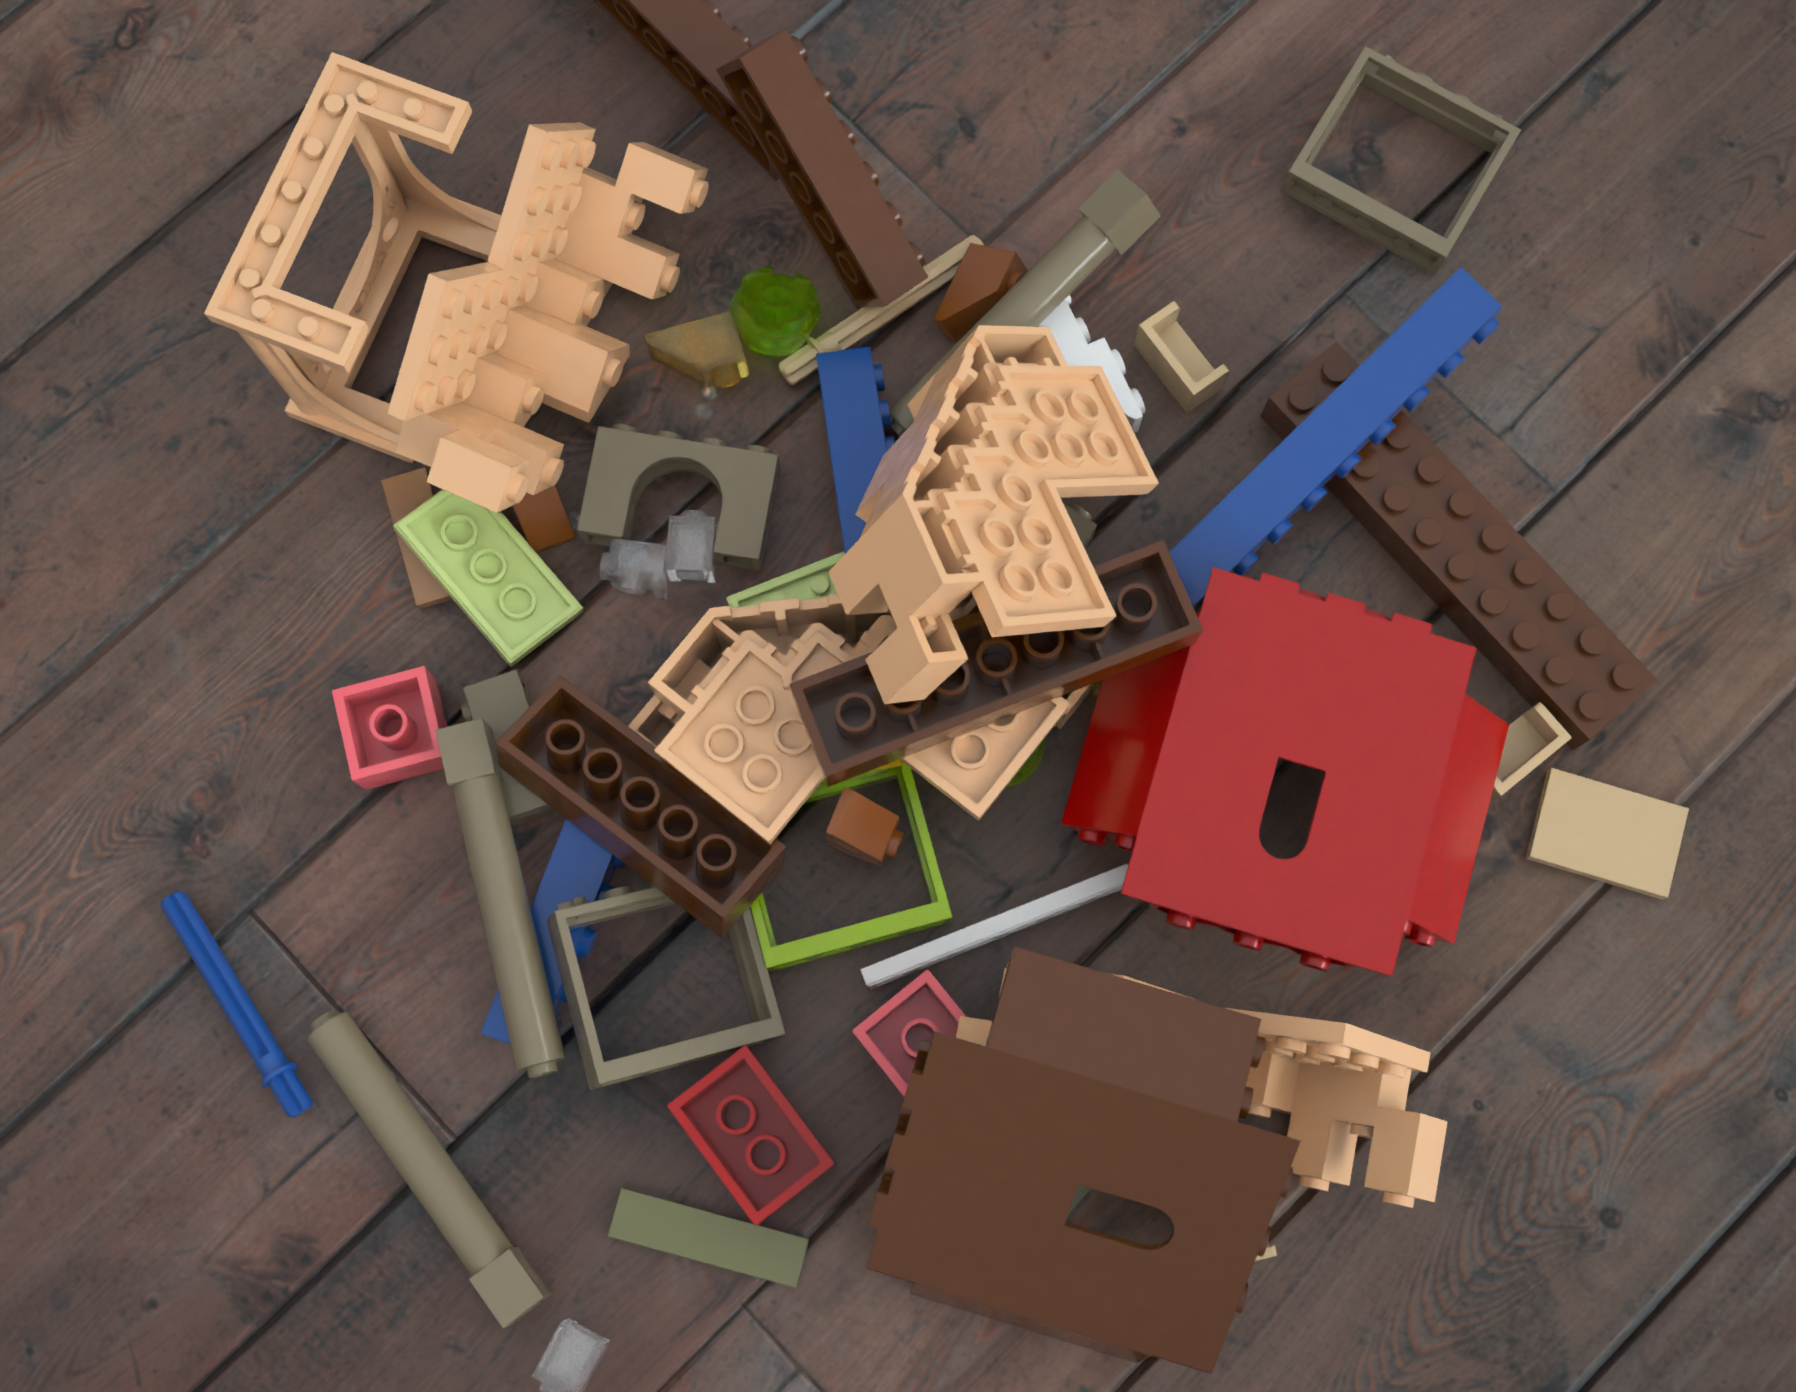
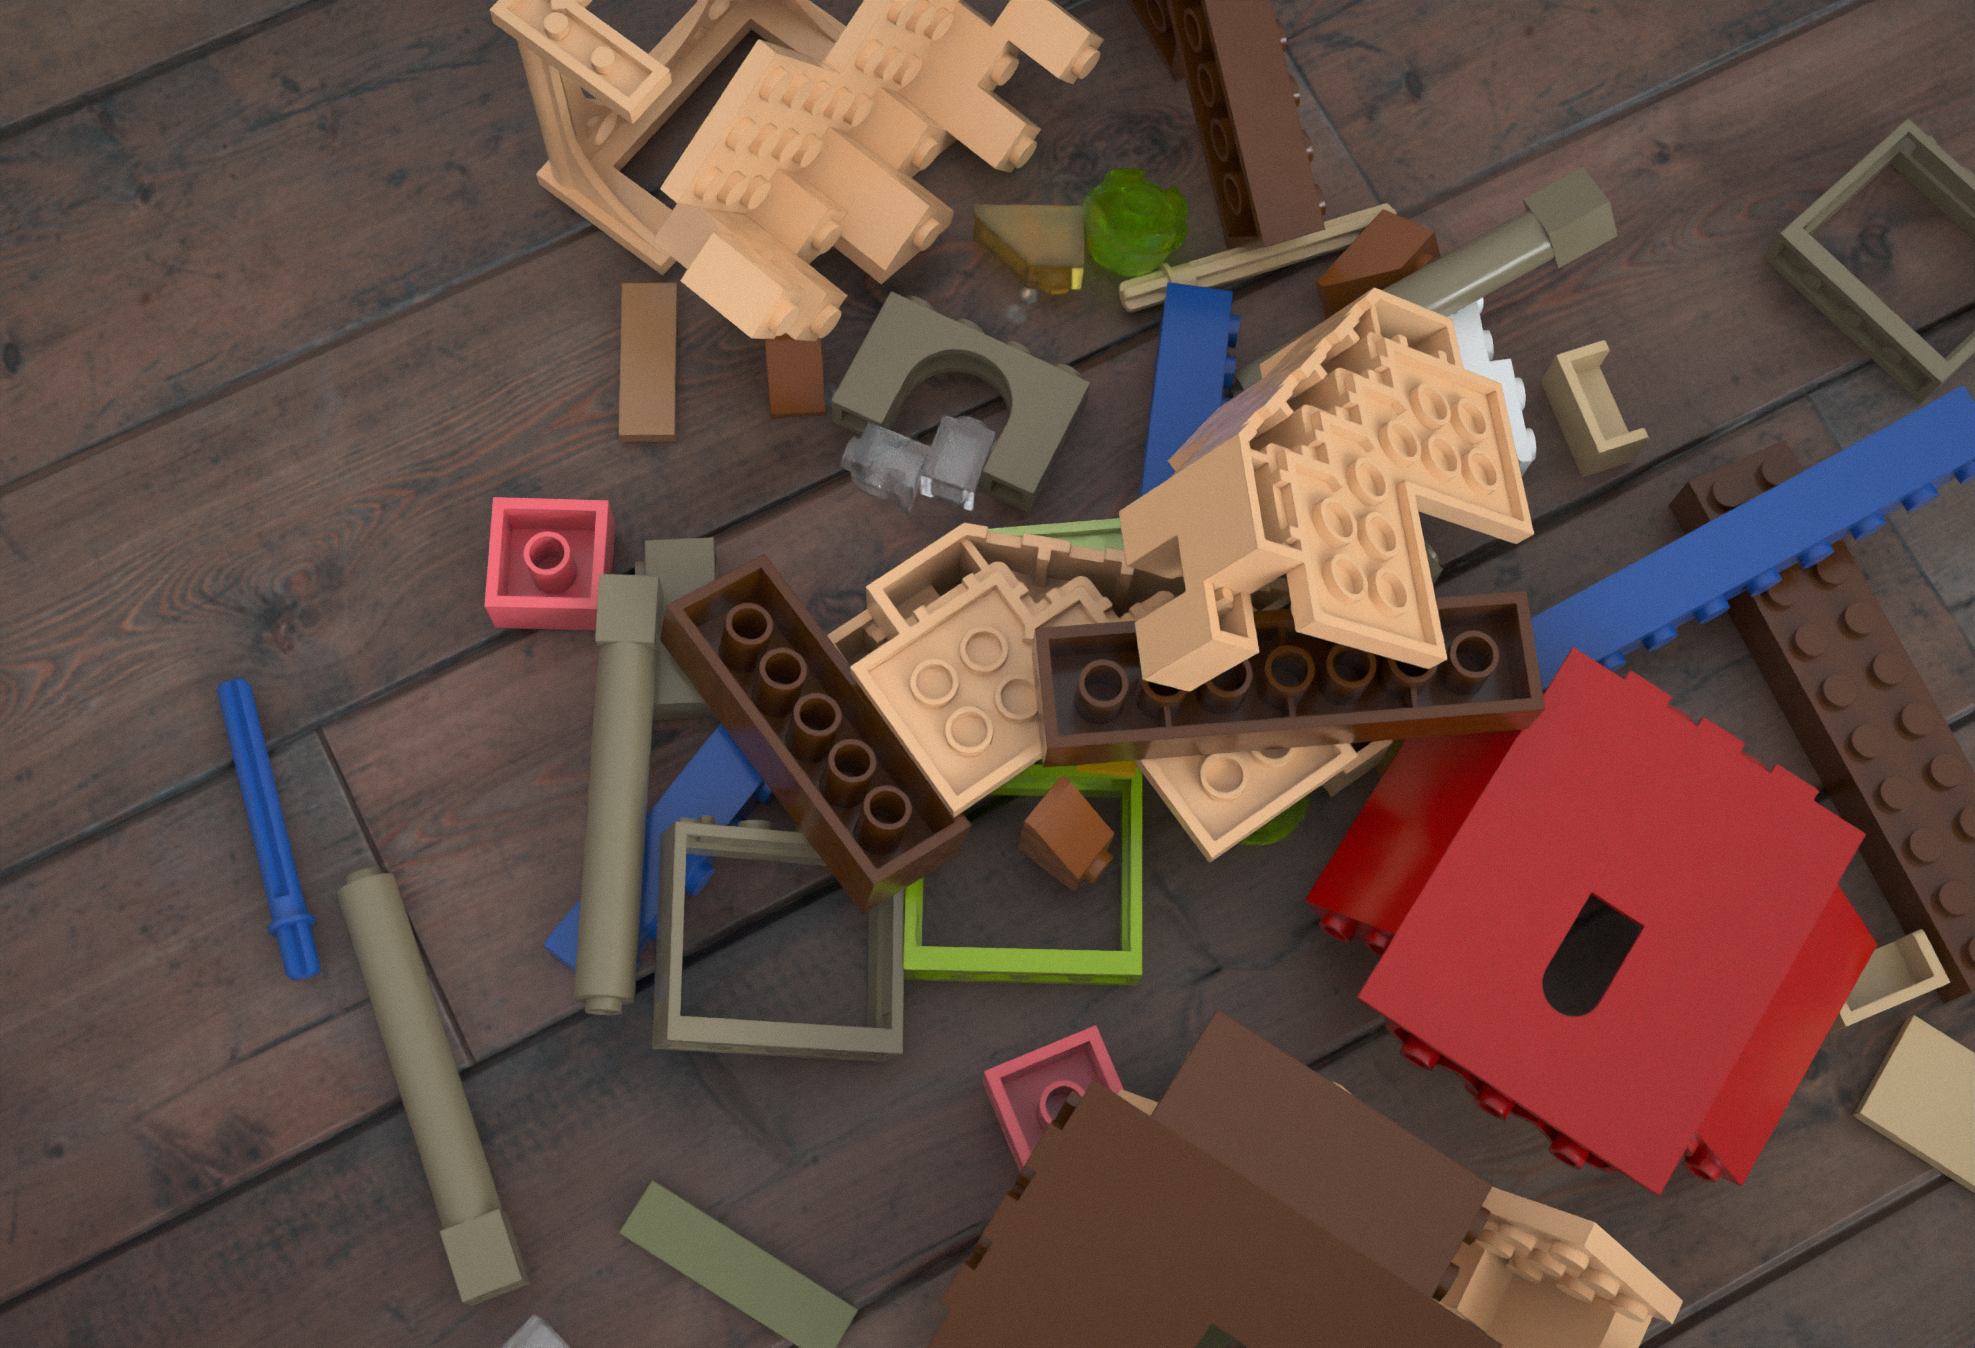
camera: 10 degrees right, 5 degrees down
yellowish green tile [393,489,583,667] -> none
red brick [667,1045,836,1226] -> none
white tile [860,864,1128,990] -> none

